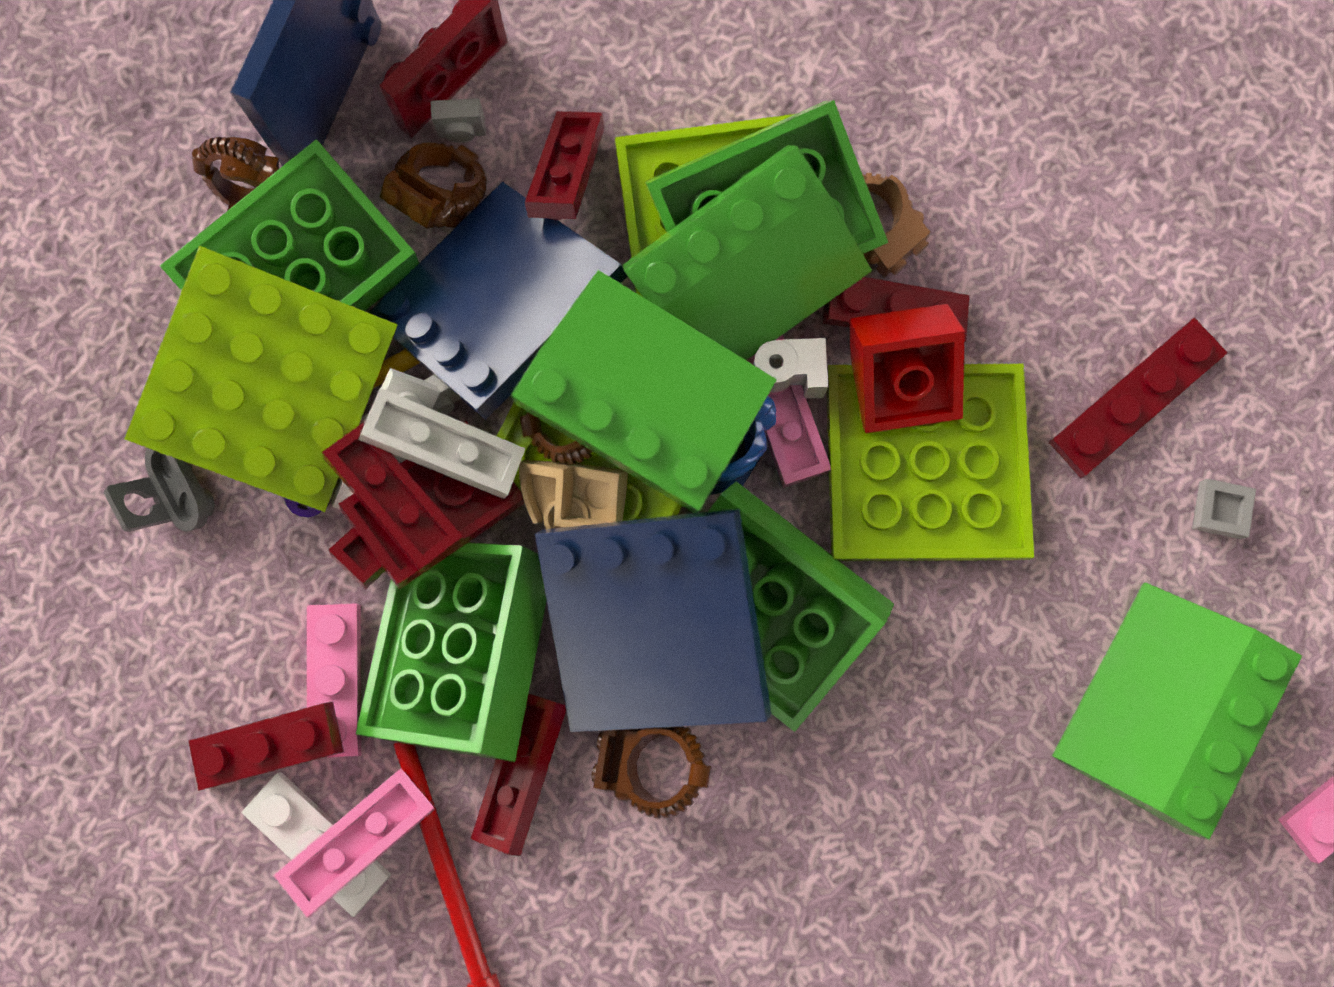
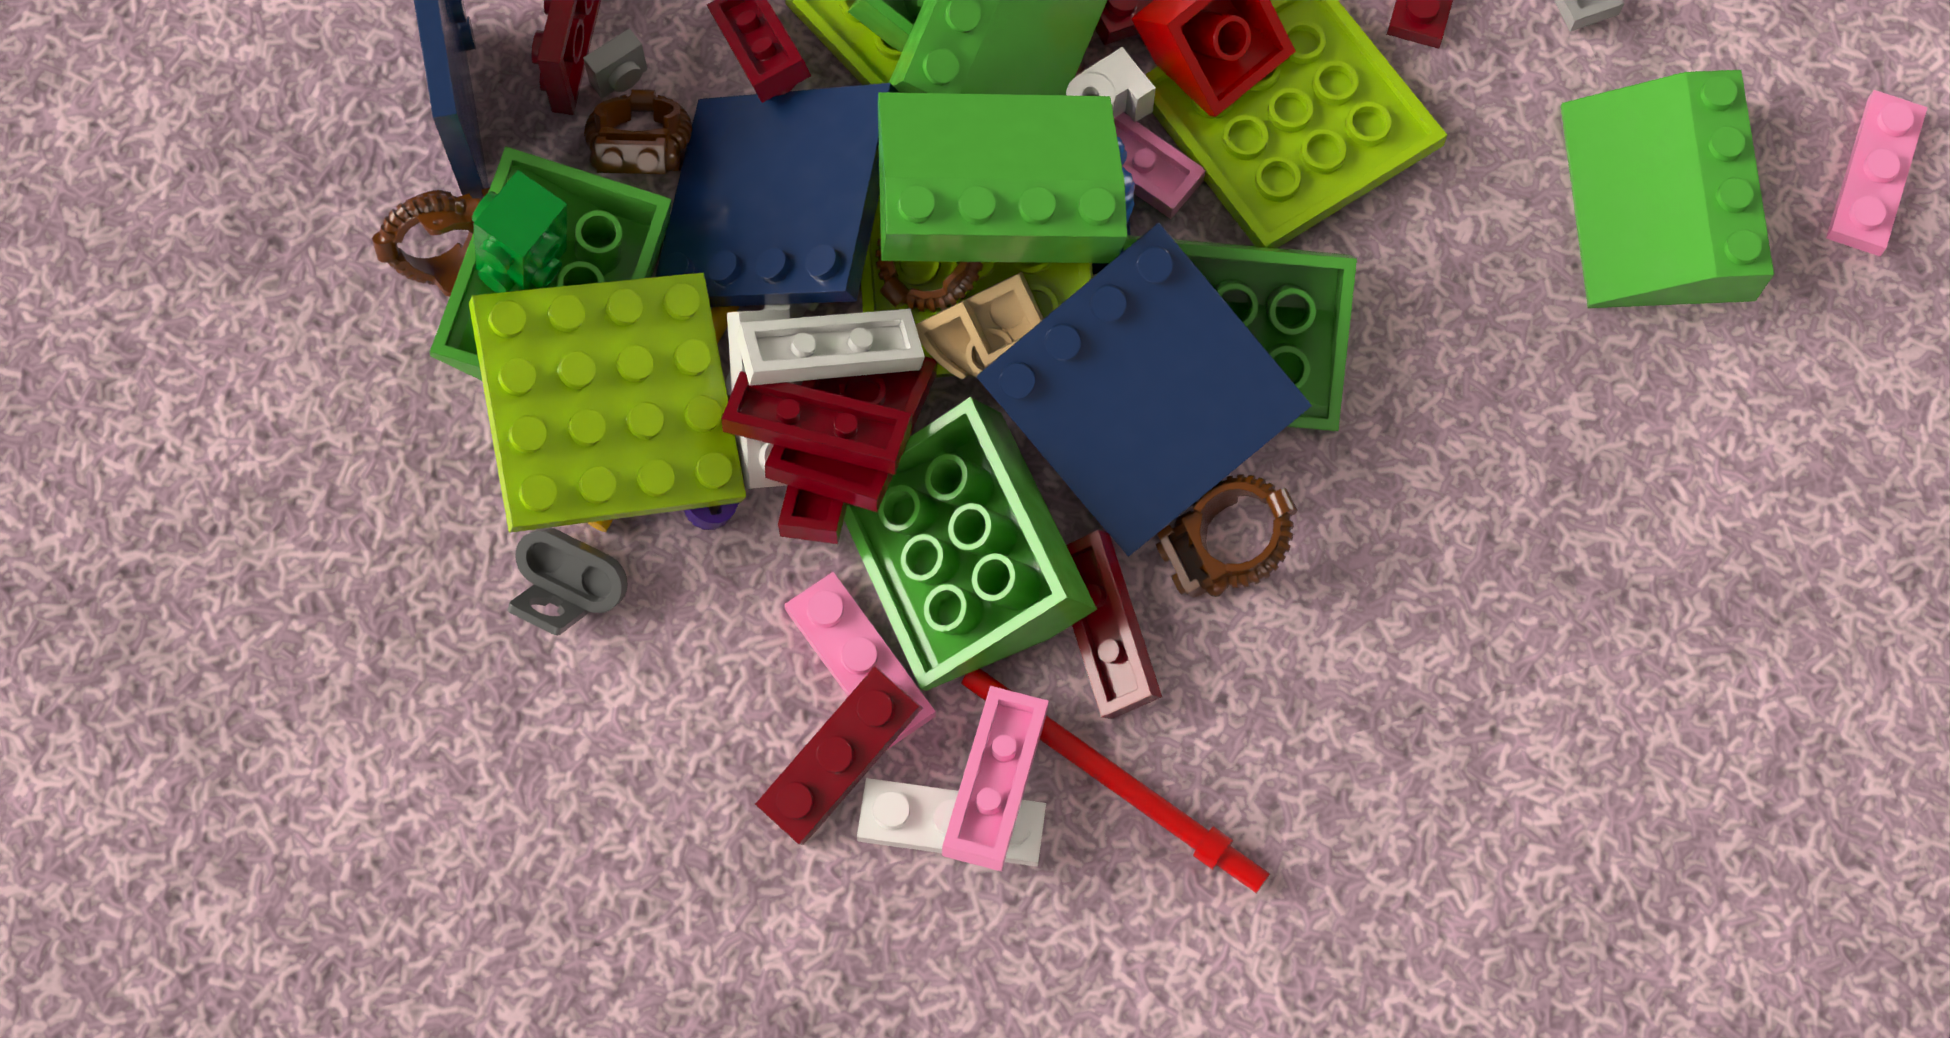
camera: 35 degrees left, 10 degrees down
none -> green brick [472,170,567,293]

